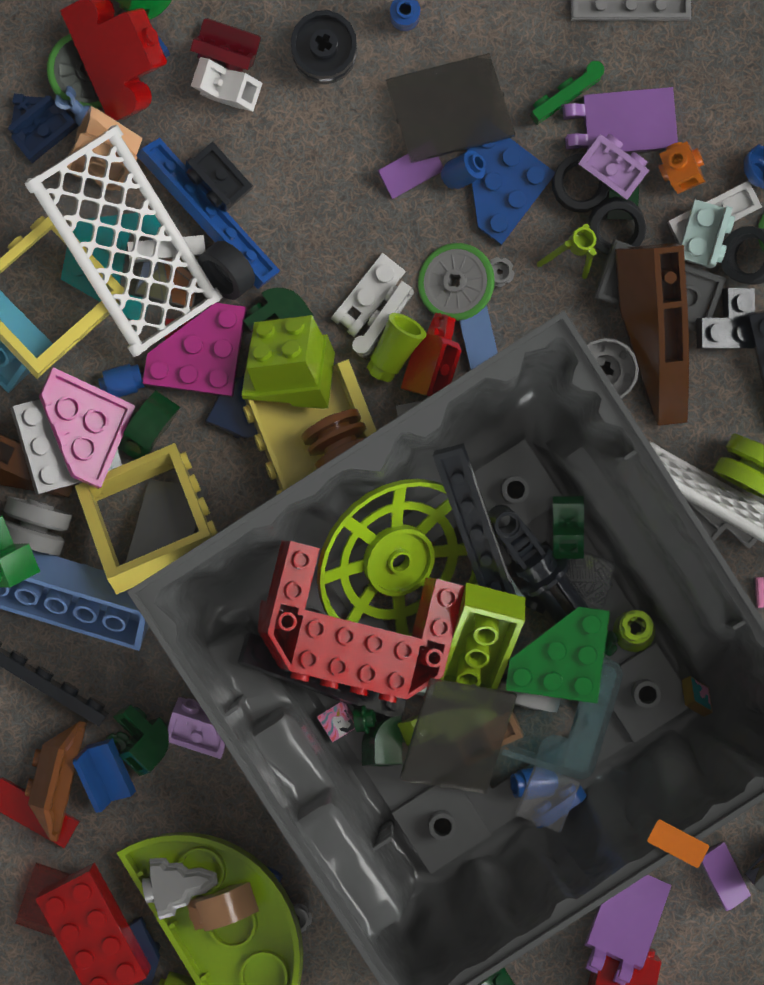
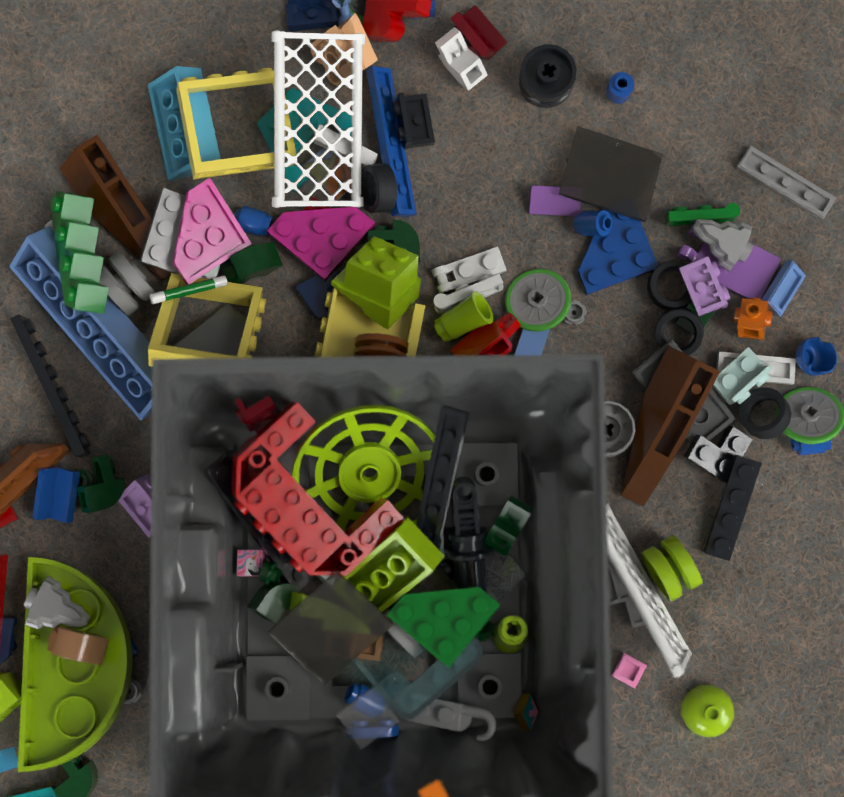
camera: 25 degrees right, 5 degrees down
lime plant [537,224,597,279] -> none
none -> green bar [150,275,228,304]
none -> dark red bracket [235,396,281,434]
none -> light grey plate [396,694,496,741]
none -> light grey rock [692,219,753,272]
none -> medium blue tile [761,260,806,317]

